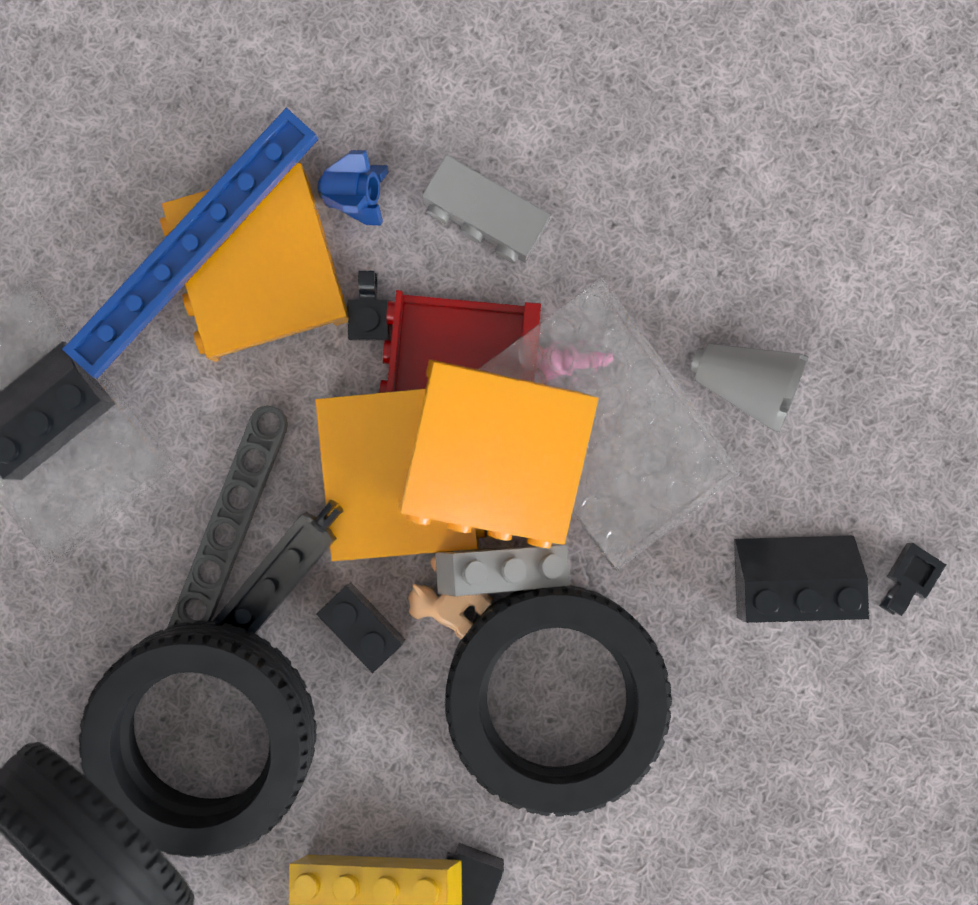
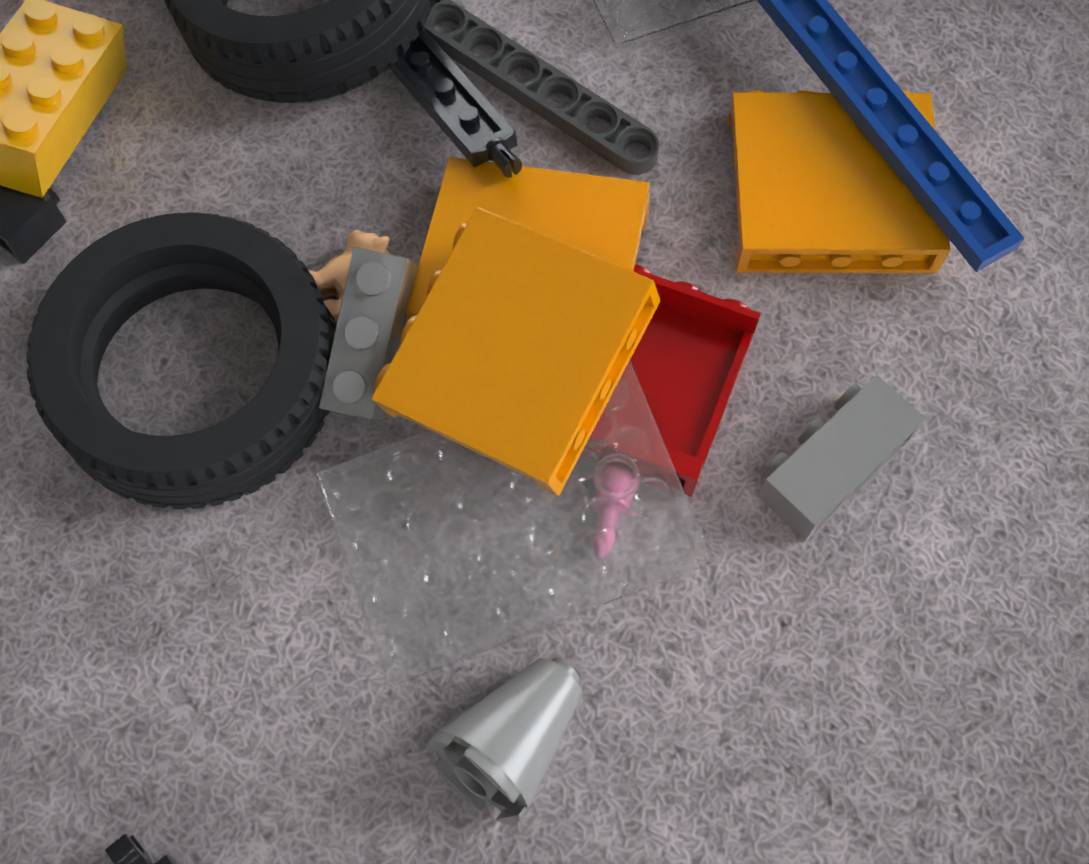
camera: 105 degrees right, 20 degrees down
black brick [316,582,405,674] -> none
blue brick [317,150,389,226] -> none
black plate [348,271,389,341] -> none
black slope [734,535,869,623] -> none

